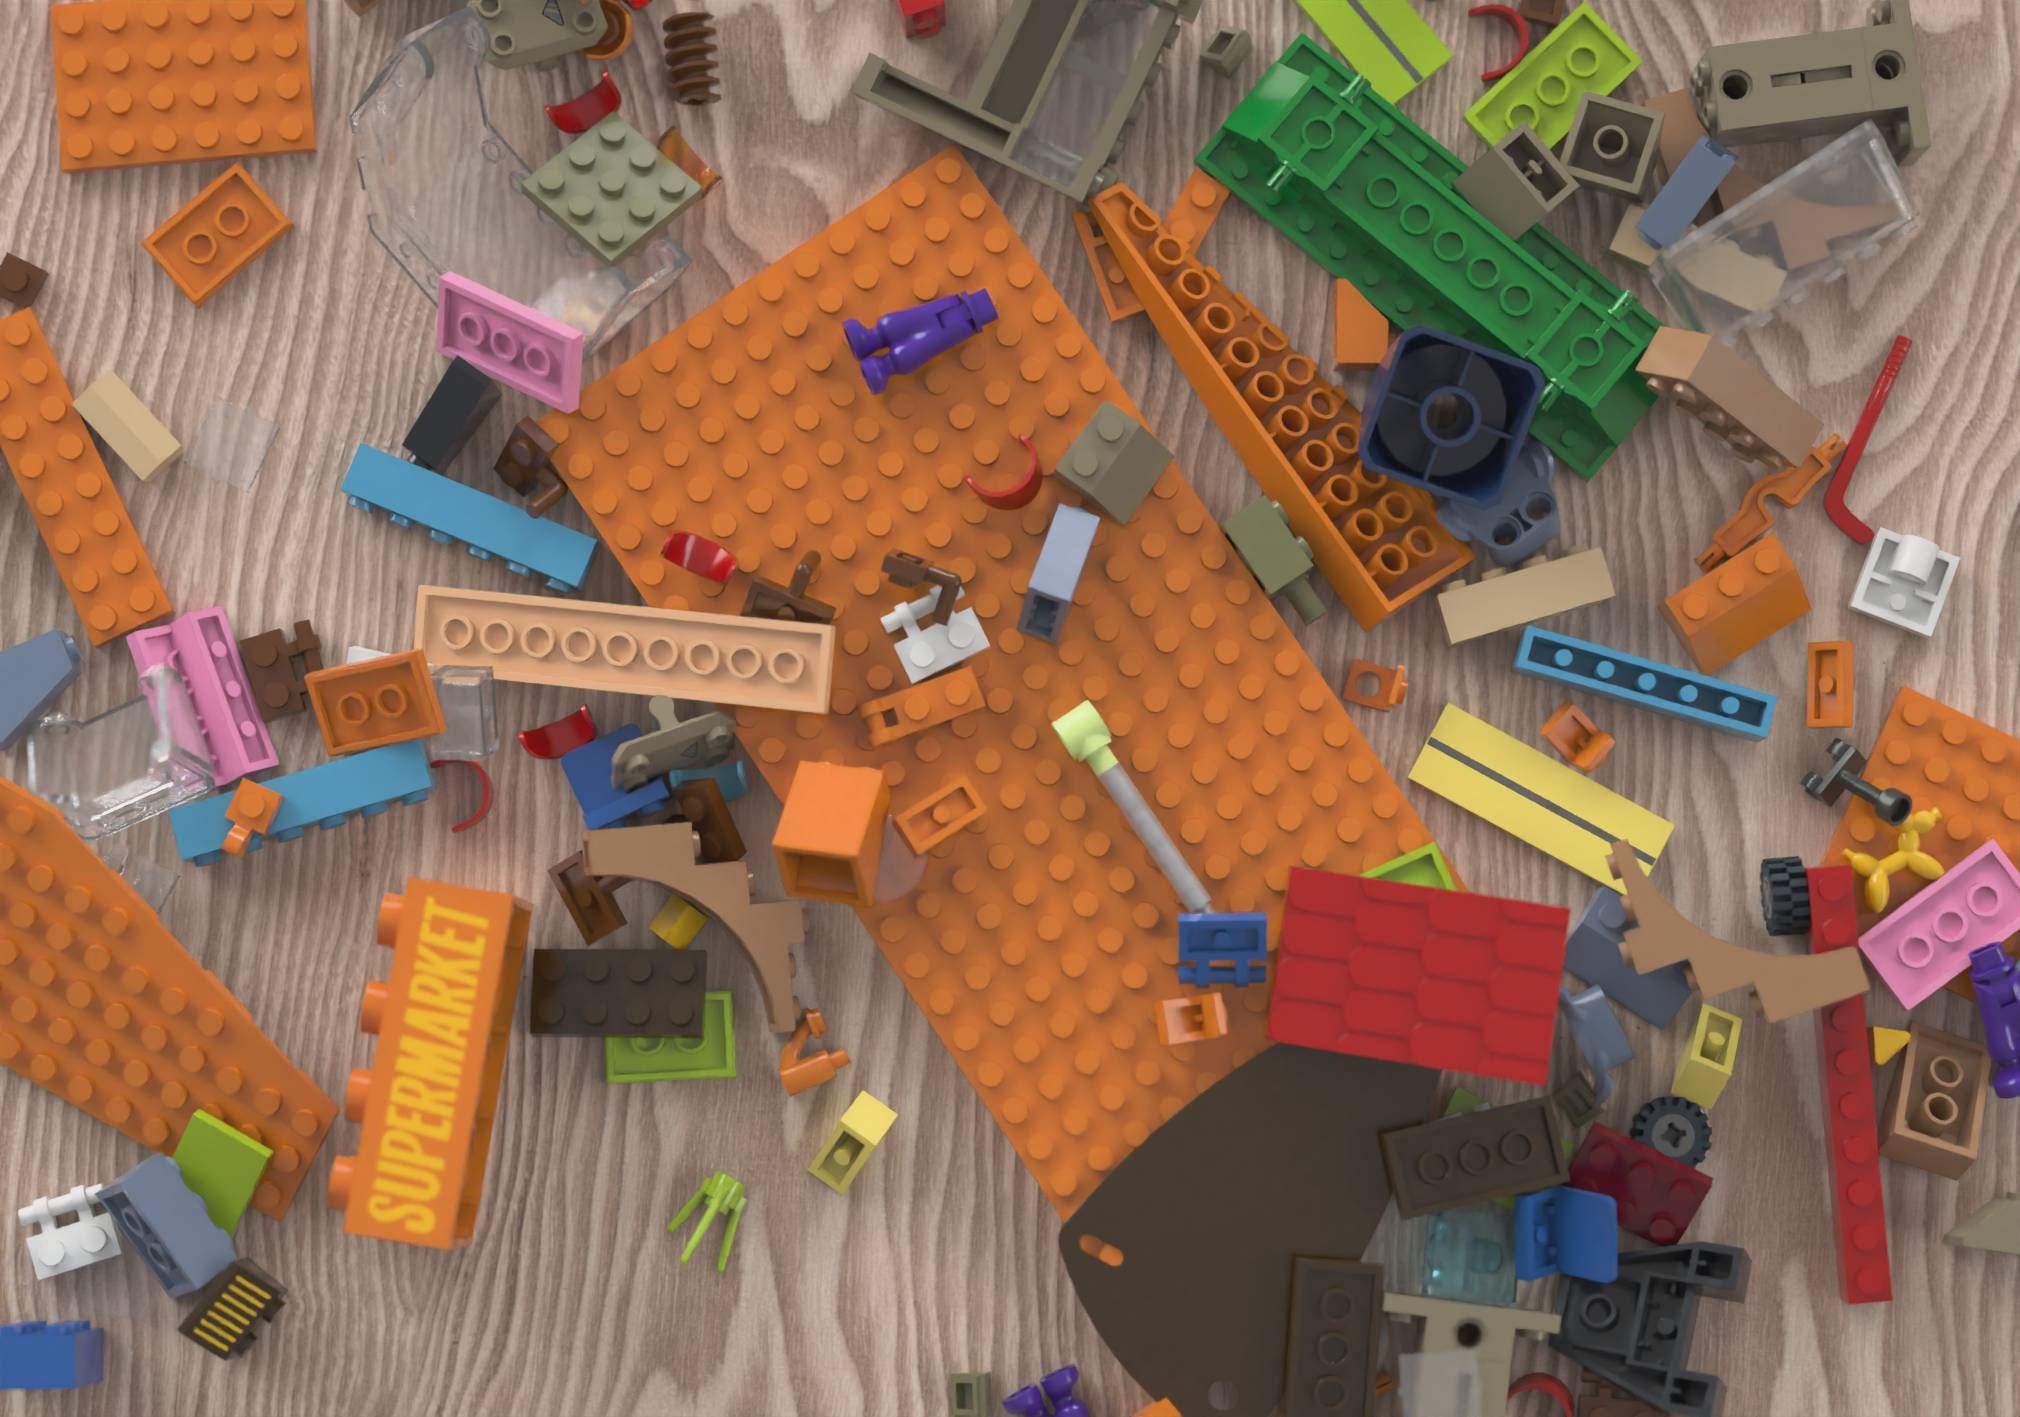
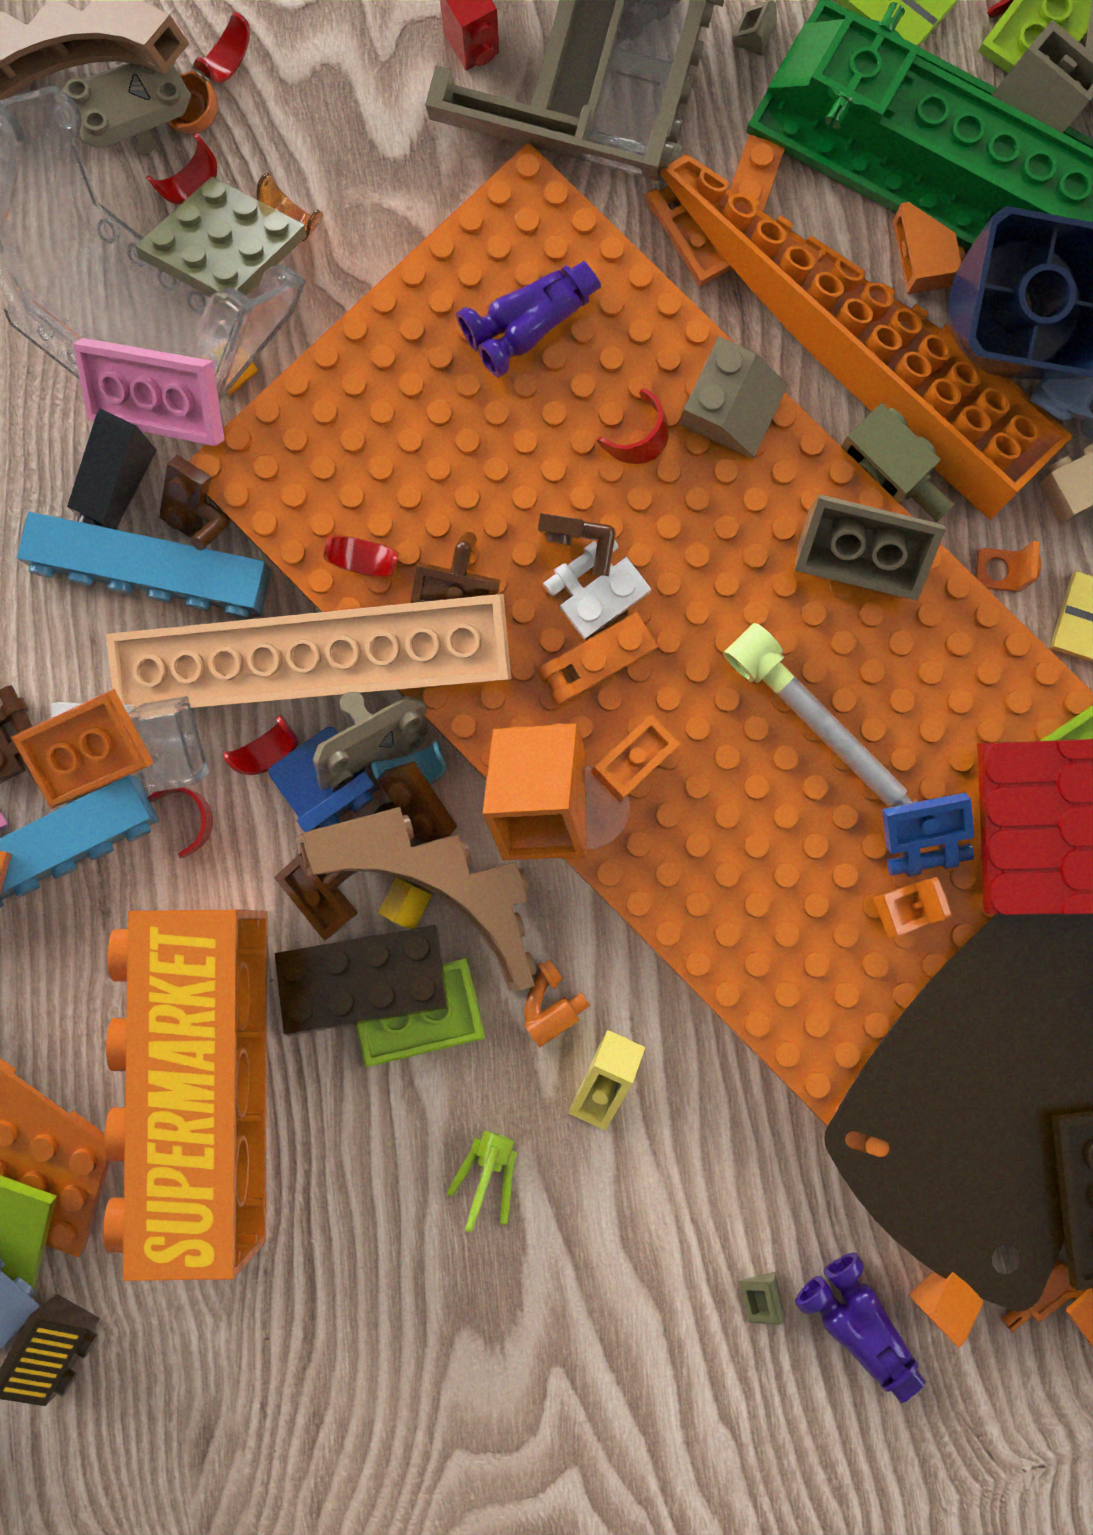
camera: 10 degrees left, 0 degrees up
reddish brown piece [662,12,721,106] -> none
slope [1016,503,1100,644] -> none
none -> dark tan slope [795,494,946,601]

